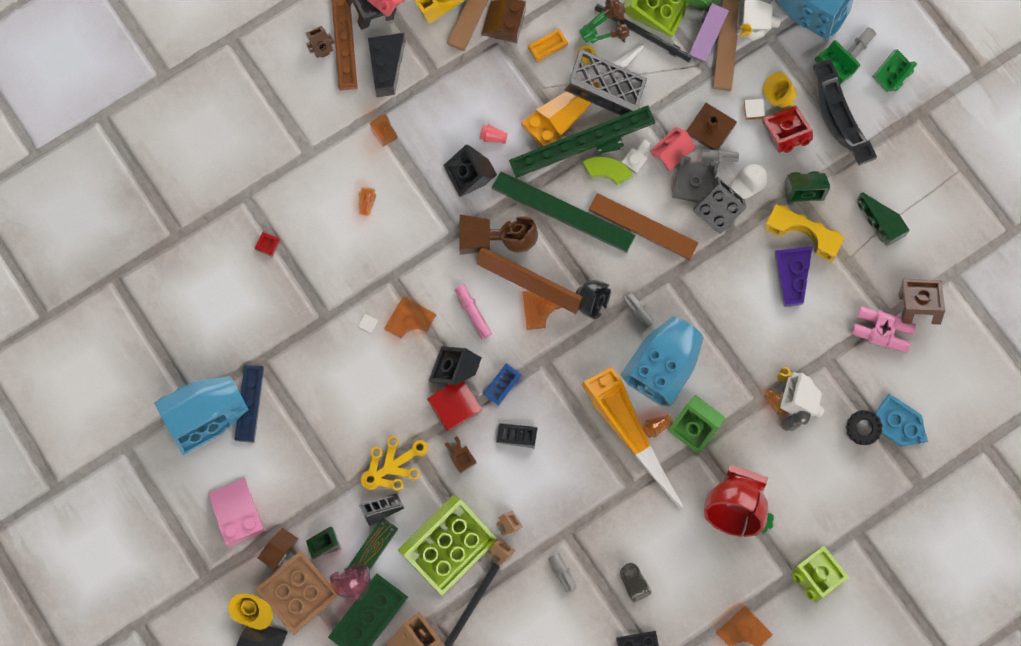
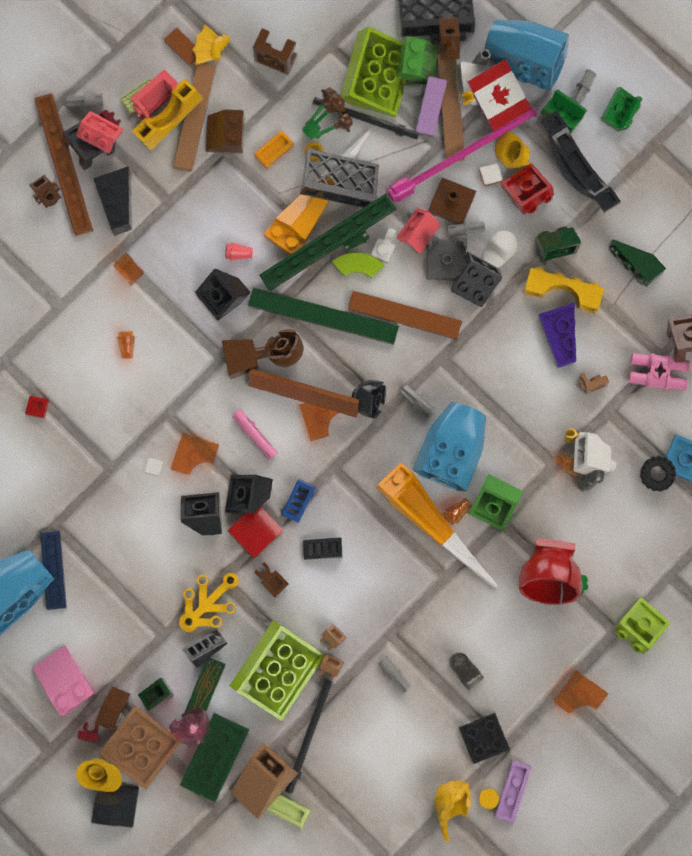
camera: 10 degrees left, 5 degrees up
none -> dark red tile [77,722,100,744]
none -> black slope [180,492,222,536]
none -> flag [386,59,537,203]
none -> medium nougat bracket [578,372,609,395]

